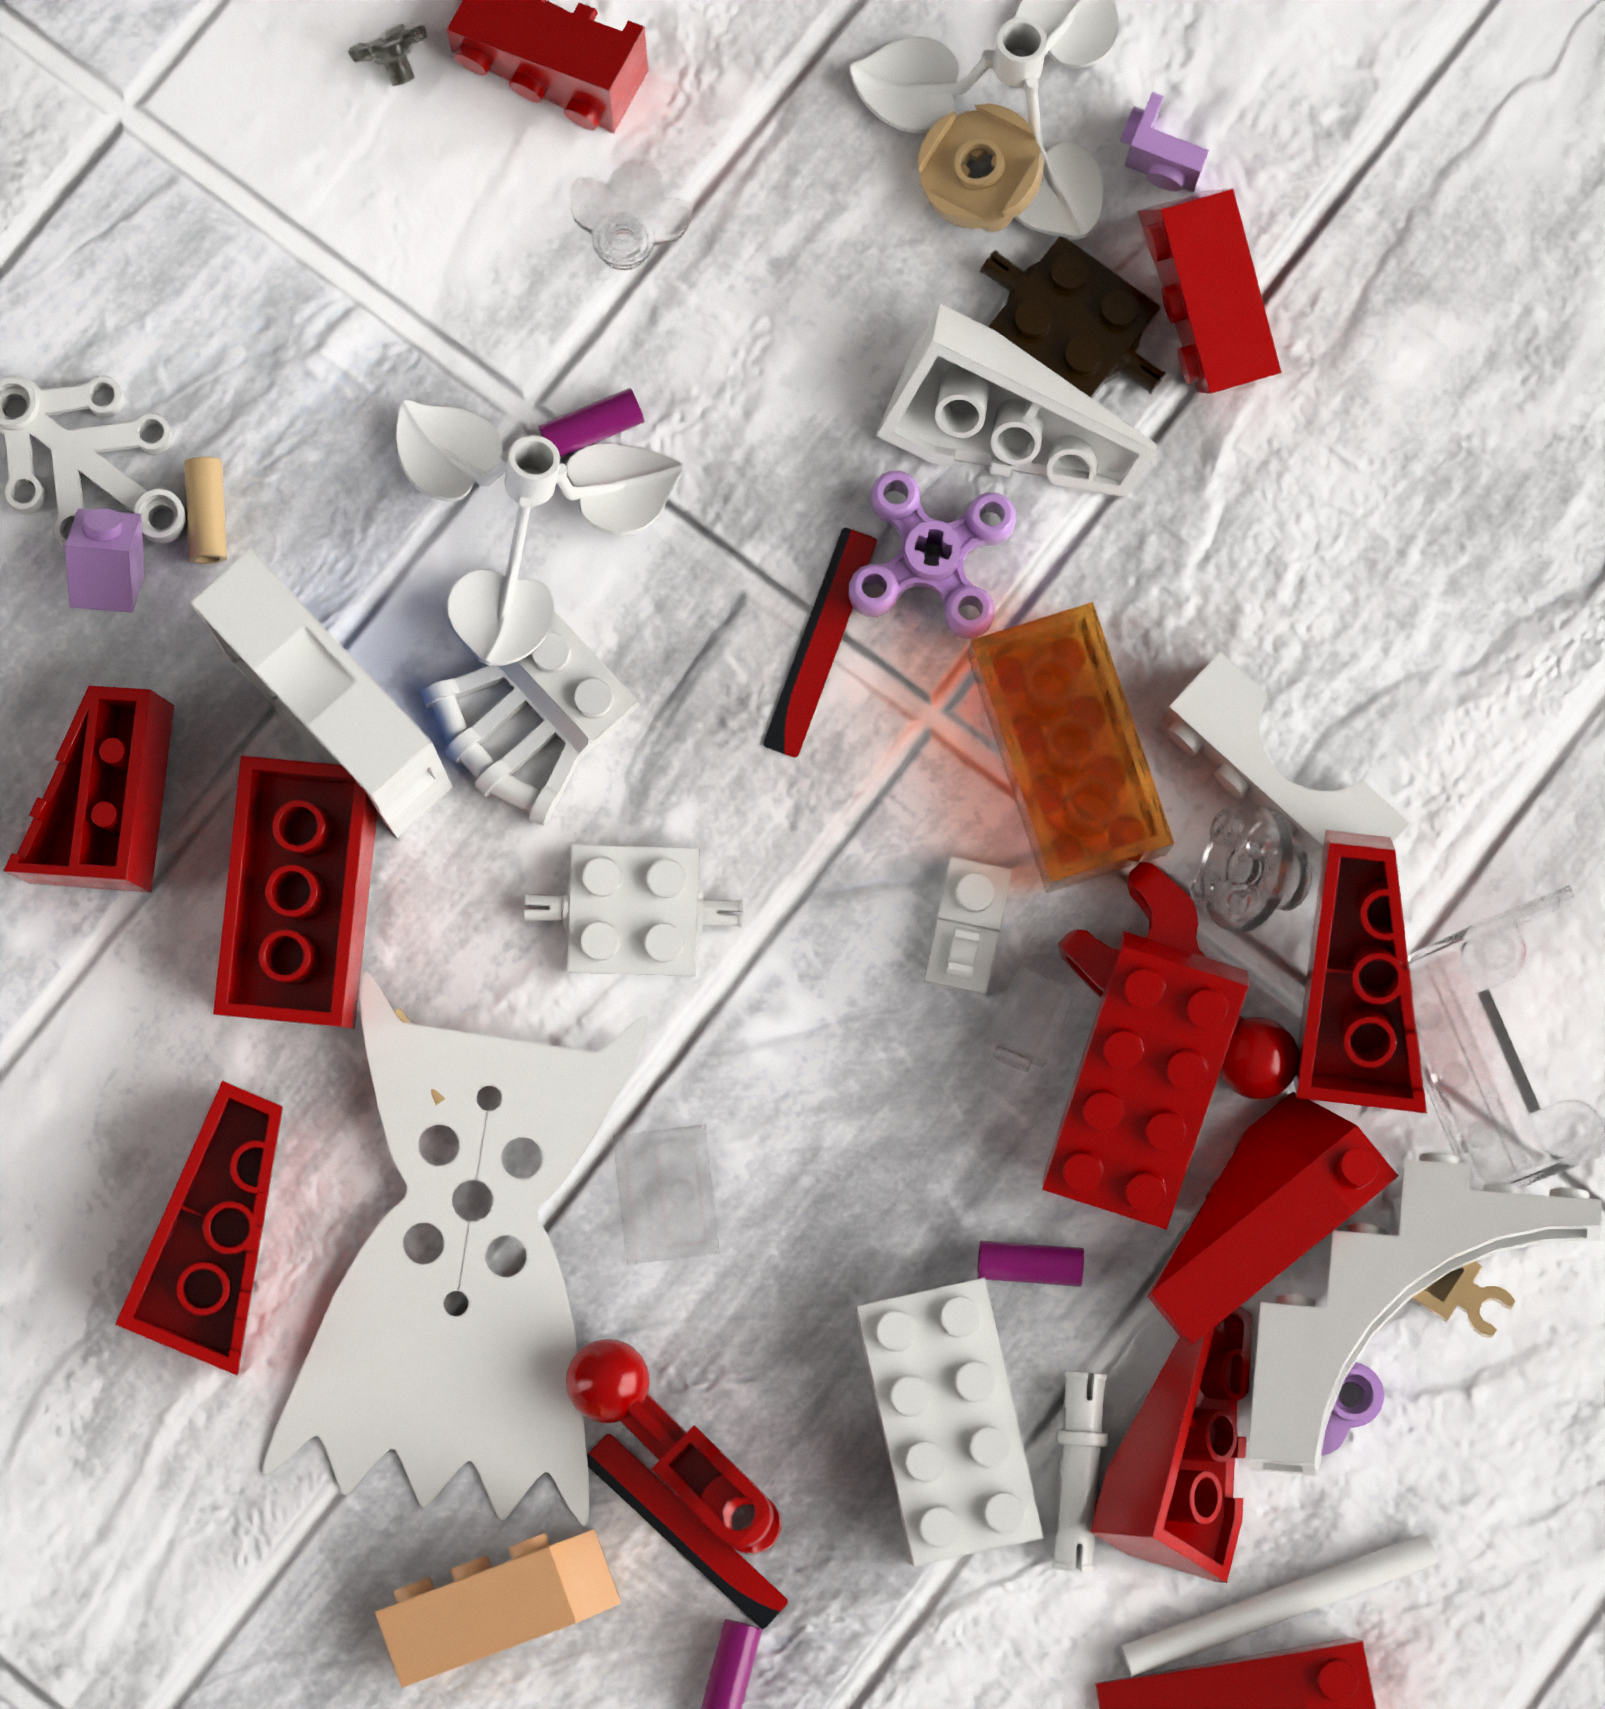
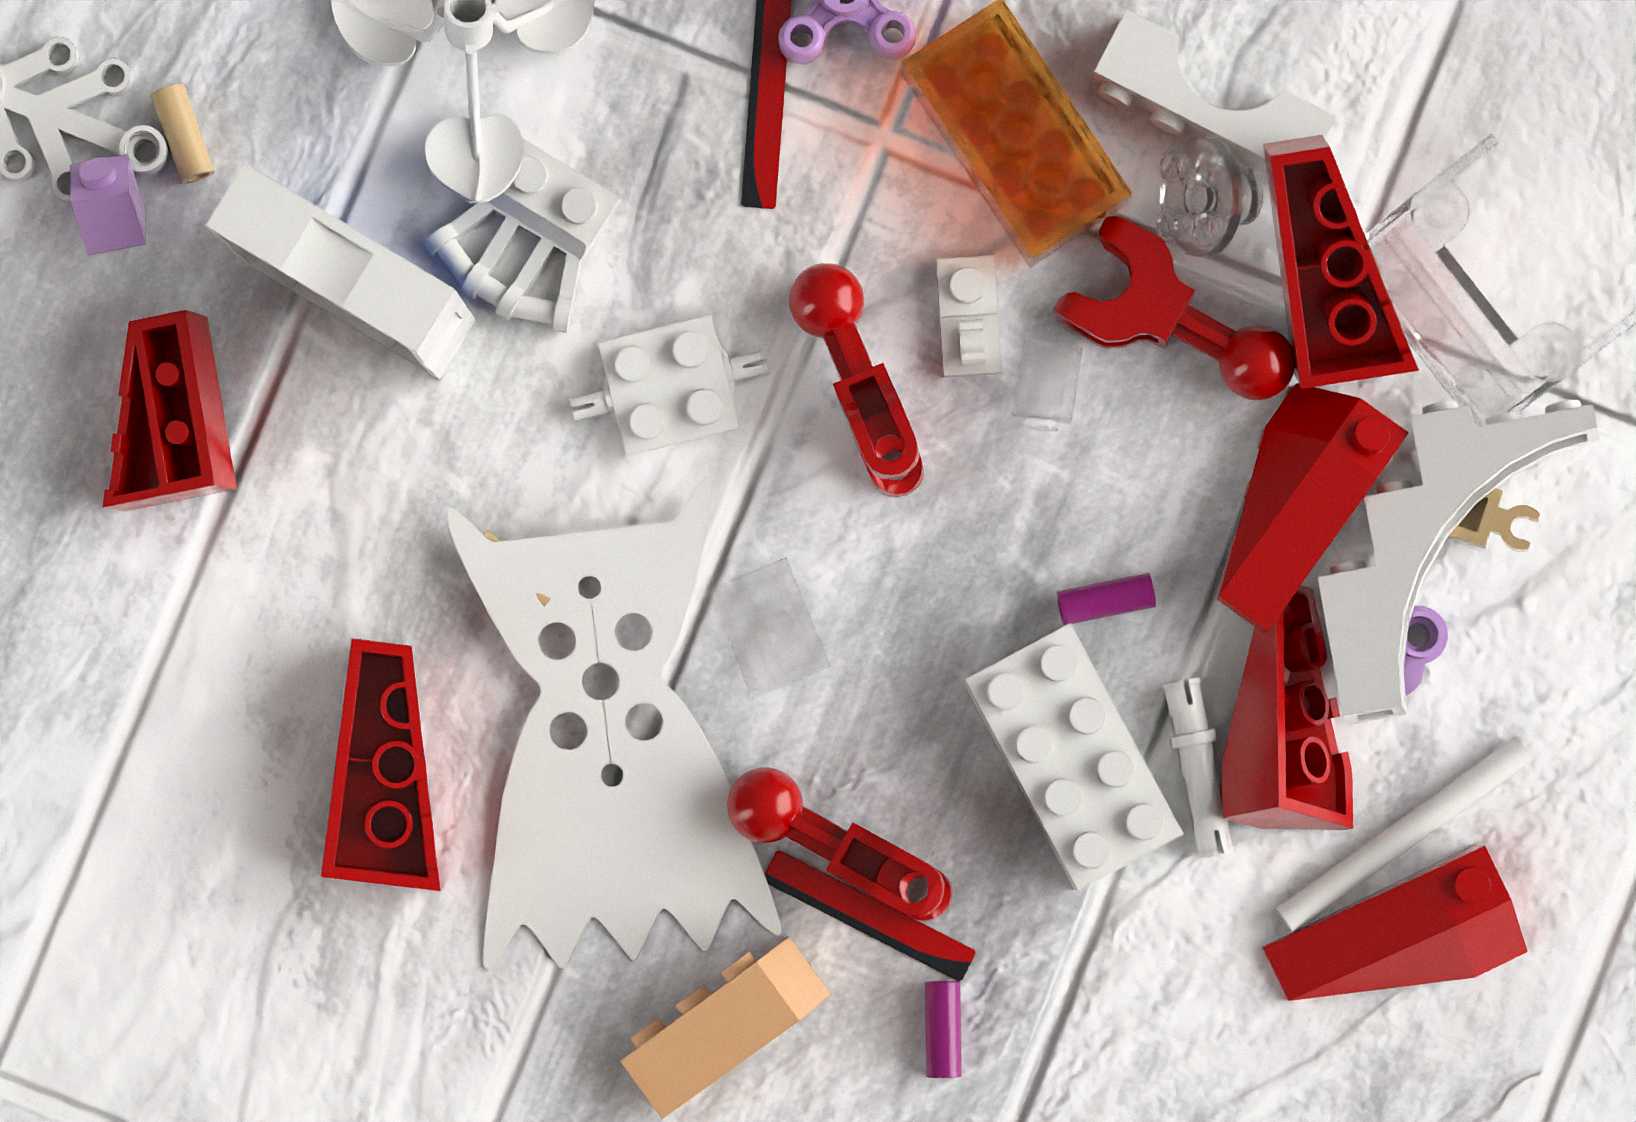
camera: 10 degrees left, 5 degrees up
red brick [213,755,378,1029] -> none
red brick [1042,931,1249,1230] -> none
none -> red piece [789,263,924,497]

